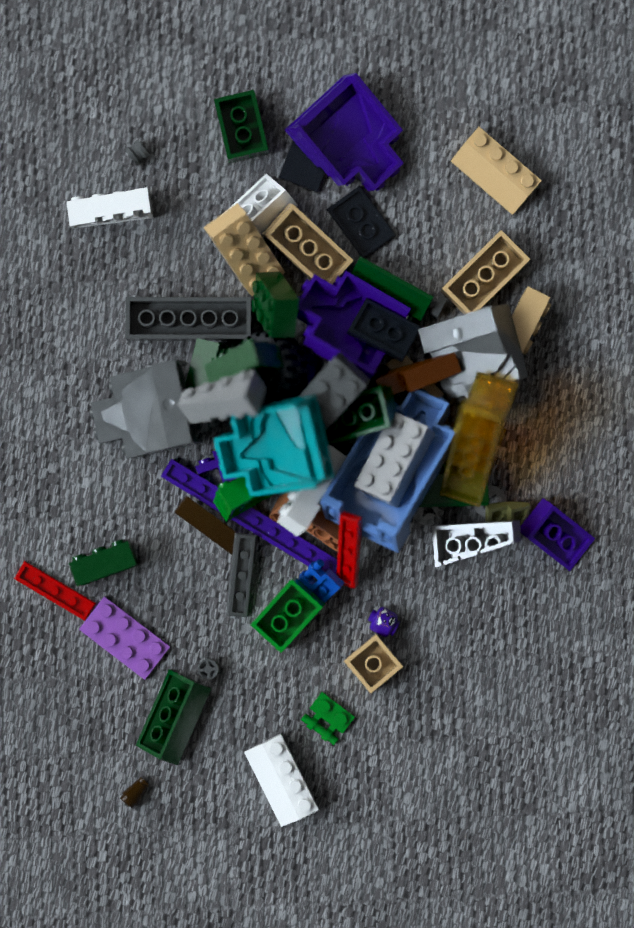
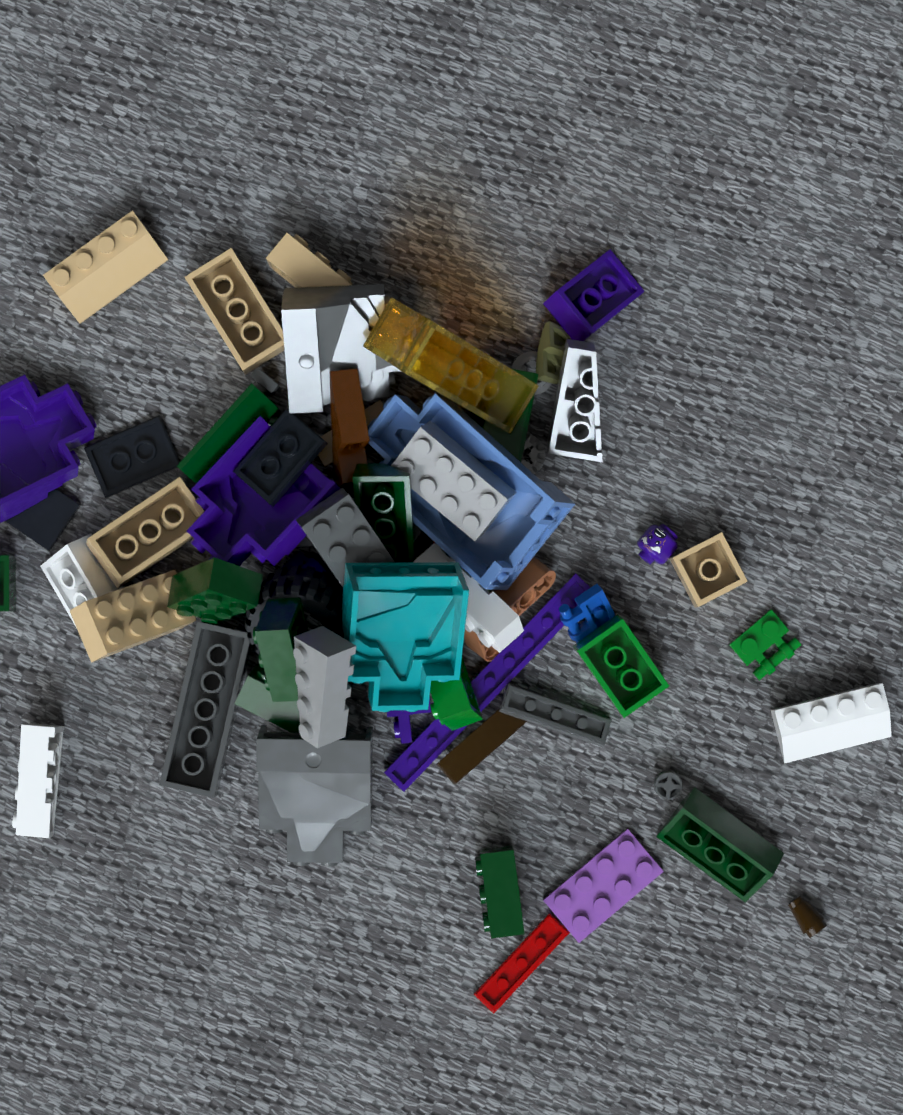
camera: 75 degrees left, 0 degrees up
red tile [337,511,362,589] -> none

